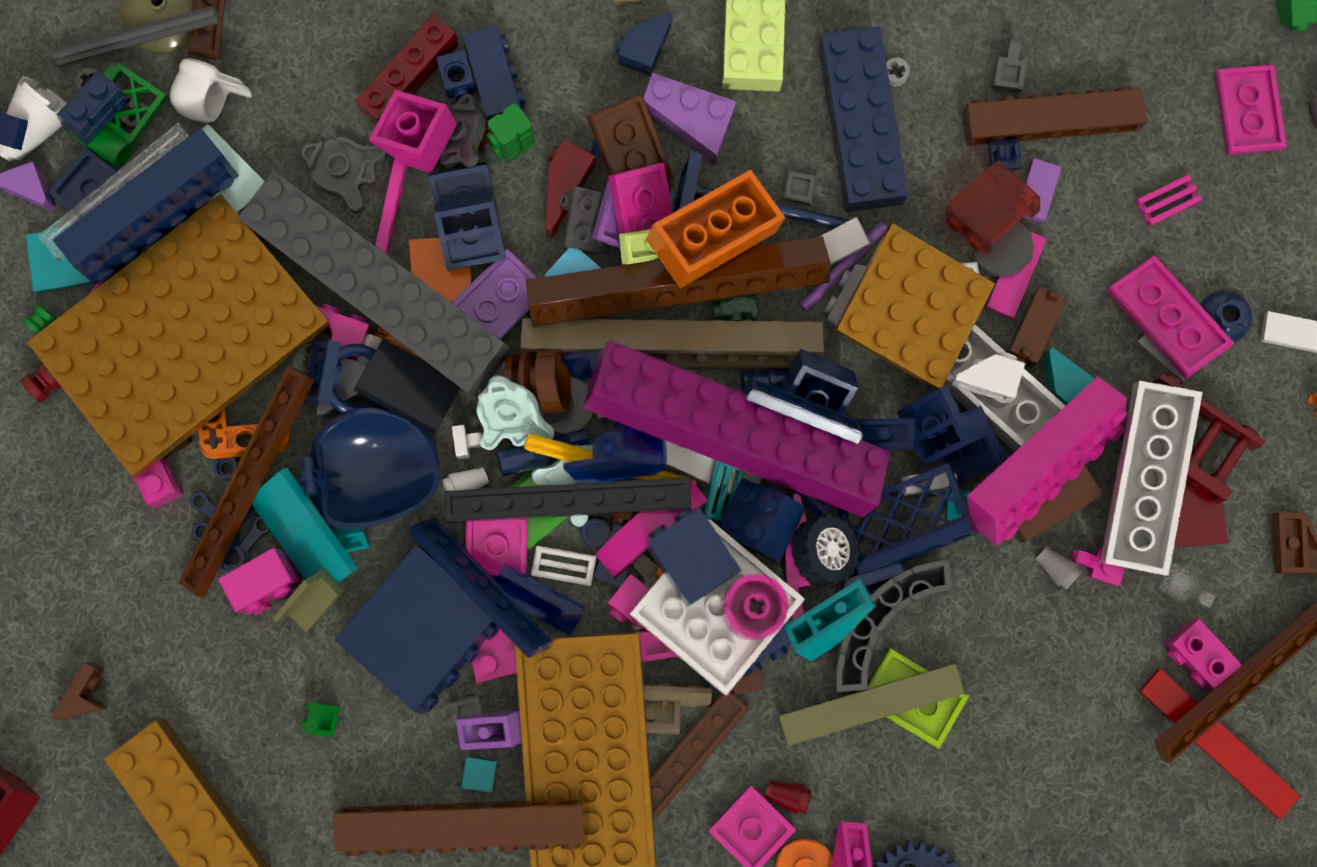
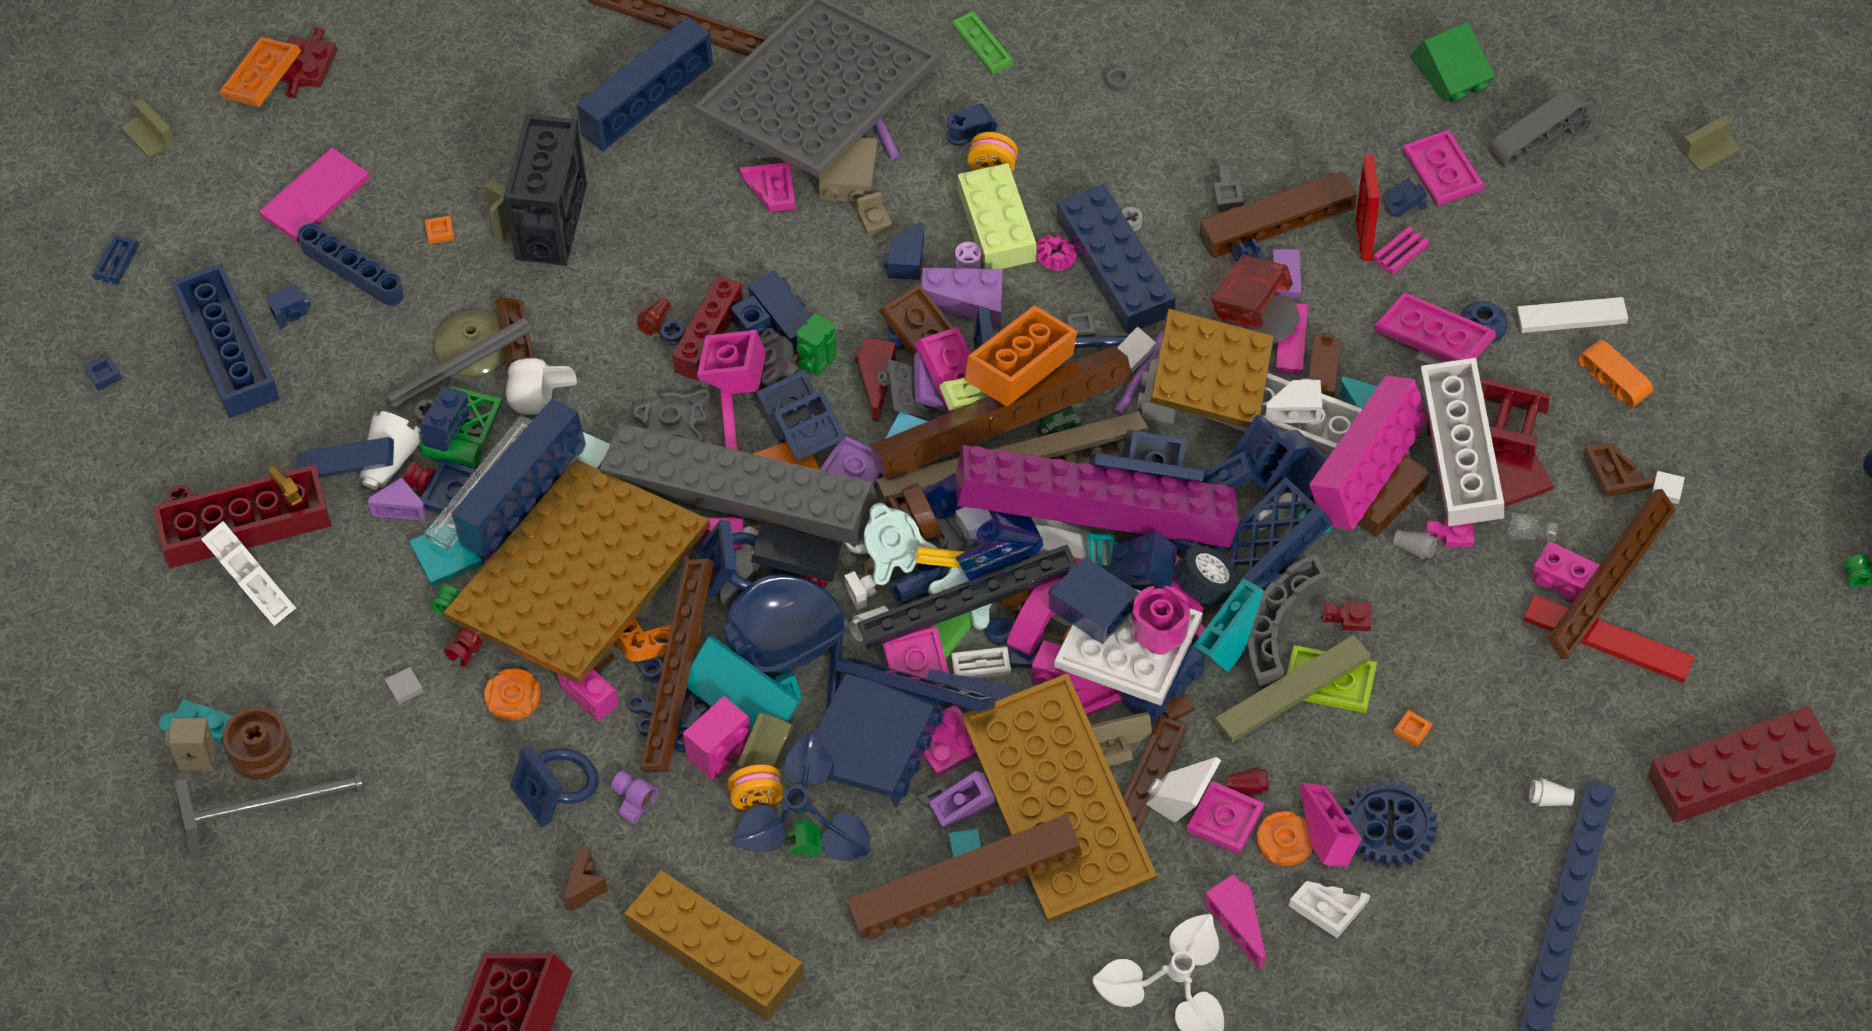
camera: 10 degrees left, 25 degrees down
none -> dark red wheel [404,461,436,494]
none -> orange tile [484,668,541,721]
none -> dark blue tile [510,746,599,827]
none -> medium lavender piece [611,770,658,824]
none -> clear red cone [637,297,671,335]
none -> dark blue bush [660,320,685,345]
none -> light orange head [728,765,784,811]
none -> dark blue plant [732,732,871,860]
none -> dark blue bar [827,635,843,708]
none -> lavender wheel [955,241,982,269]
none -> dark pink gear [1035,233,1077,271]
none -> white slope [1146,757,1221,822]
none -> dark red plate [1322,601,1372,631]
none -> red tile [1355,155,1380,261]
none -> dark blue bracket [1382,178,1428,217]
none -> orange tile [1393,710,1433,748]

